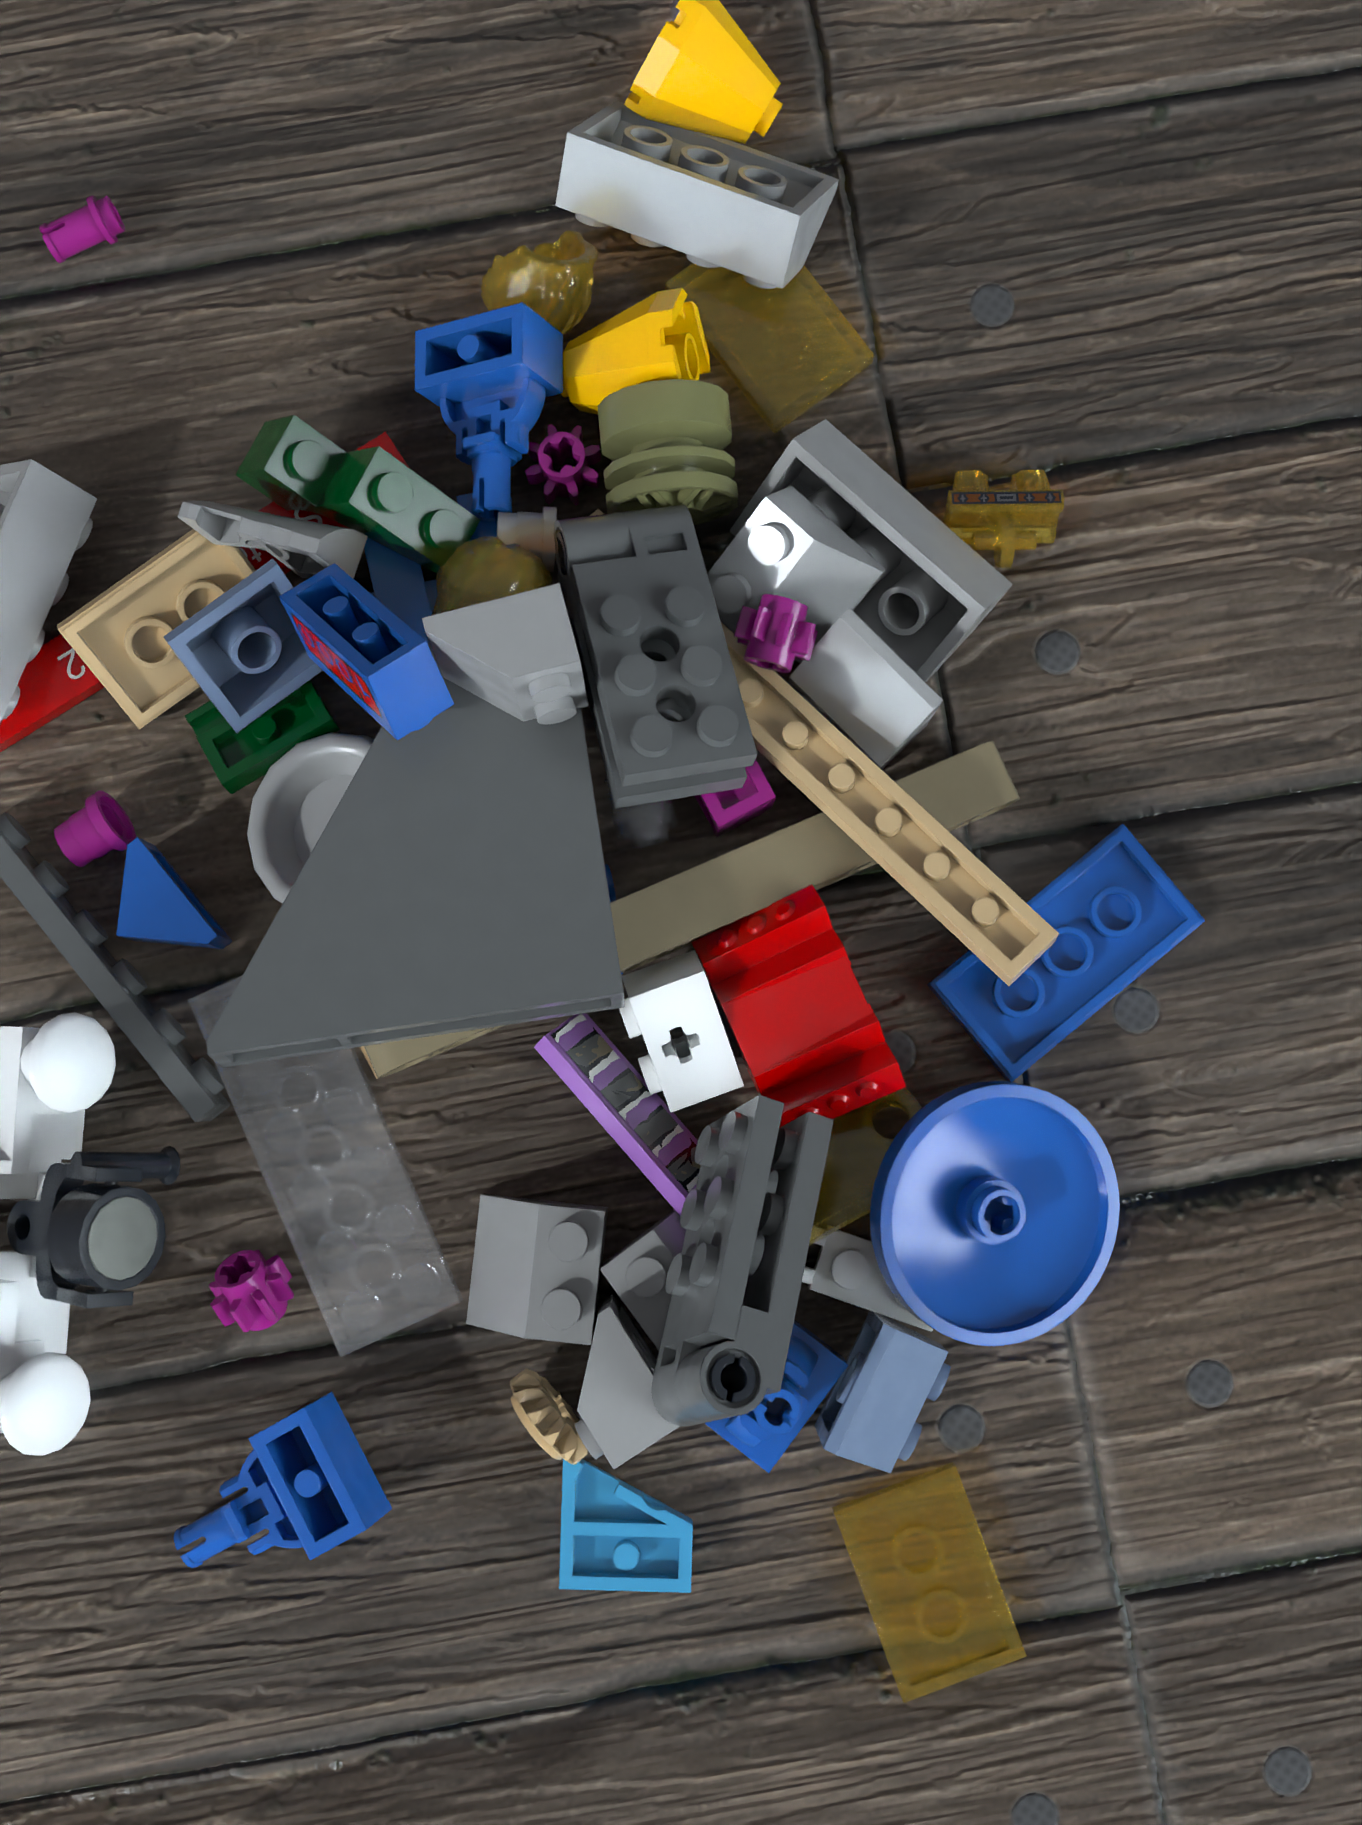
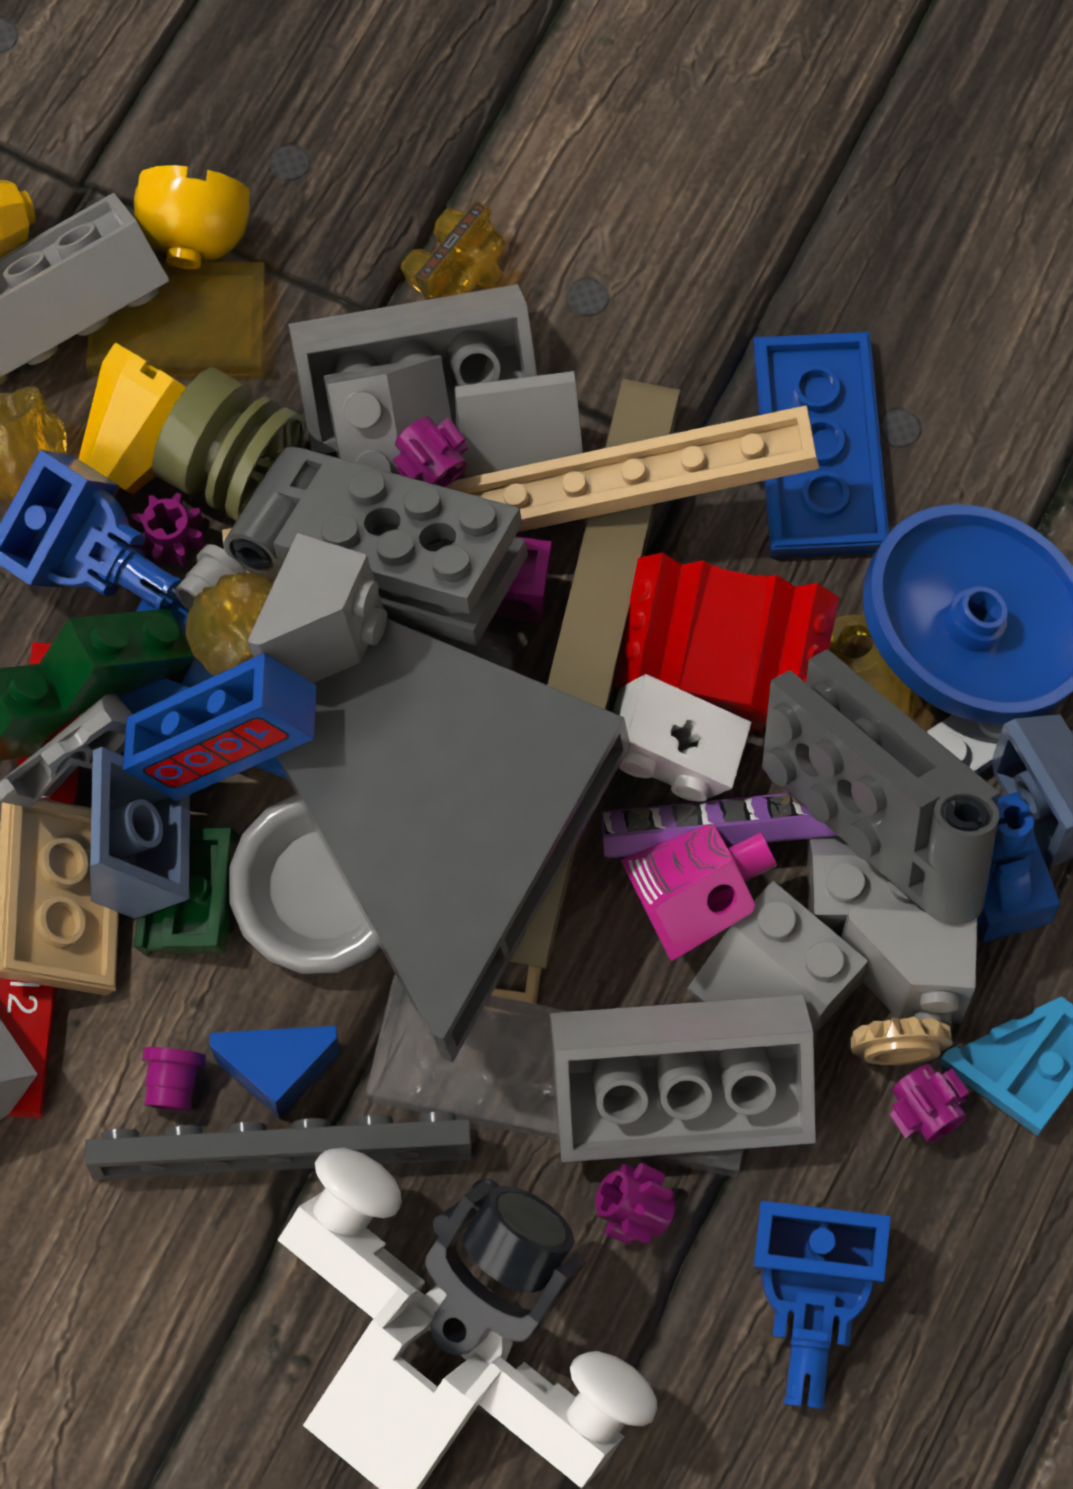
camera: 55 degrees left, 15 degrees down
none -> yellow cylinder [134,165,251,269]
none -> light grey slope [550,995,816,1162]
none -> dark pink torso [621,825,777,961]
none -> magenta gear [889,1064,970,1143]

